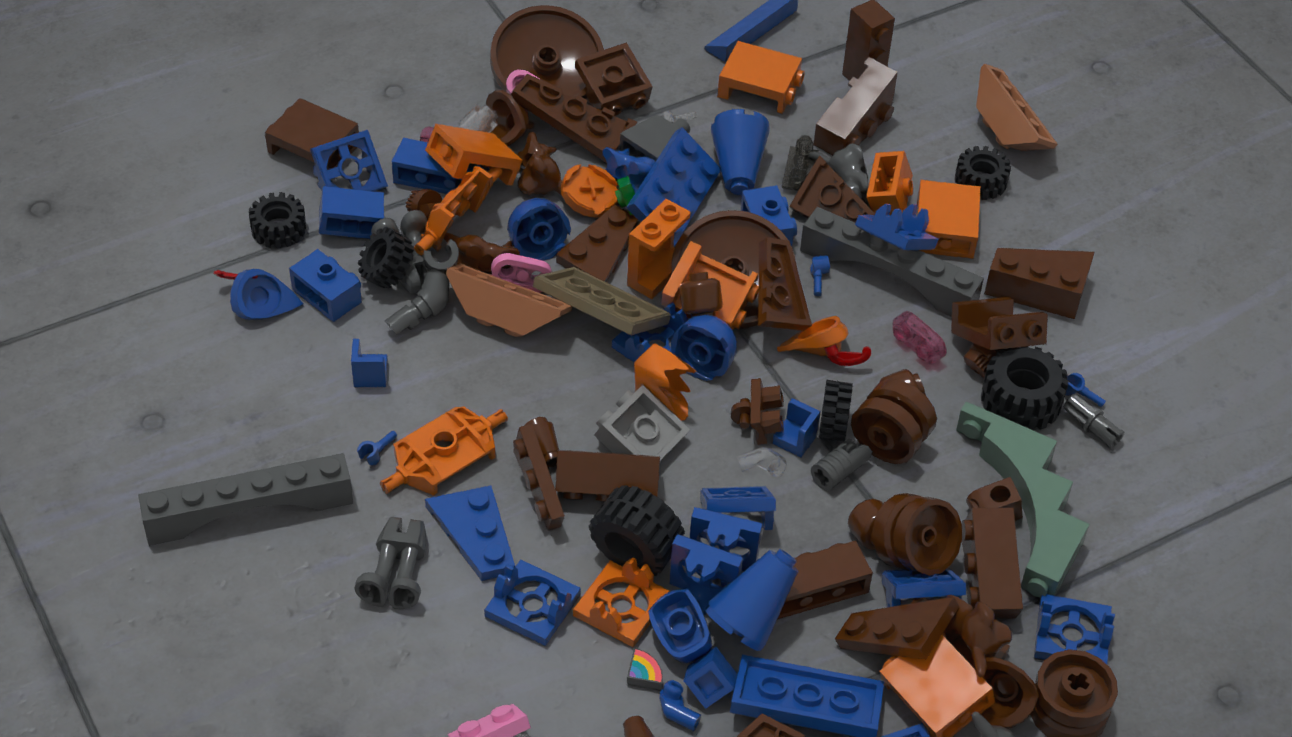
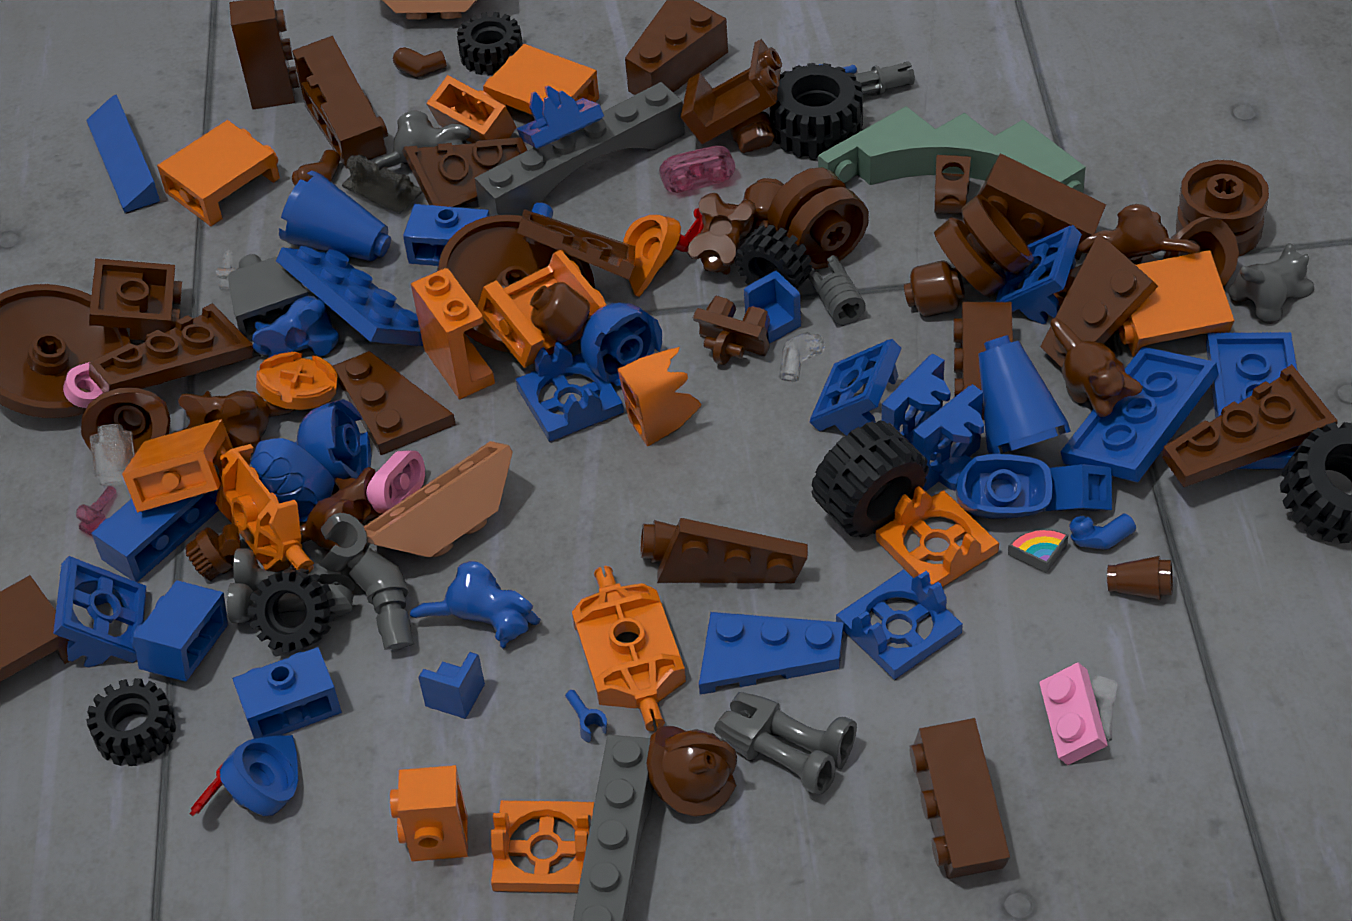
camera: 60 degrees left, 0 degrees up
dark tan tile [533,267,671,335] -> none
reddish brown brick [555,450,660,501] -> none
light grey plate [594,385,691,461] -> none
green plate [615,176,635,215] -> none
blue piece [1034,594,1115,664] -> none
none -> blue piece [250,438,335,522]
none -> reddish brown arm [292,150,341,186]
none -> orange brick [390,765,468,861]
none -> reddish brown arm [393,47,447,77]
none -> blue animal [410,561,541,648]
none -> orange piece [491,800,594,893]
none -> reddish brown helmet [646,726,737,817]
none -> reddish brown animal [687,193,756,275]
none -> reddish brown wedge [910,718,1010,879]
none -> reddish brown animal [1050,318,1143,417]

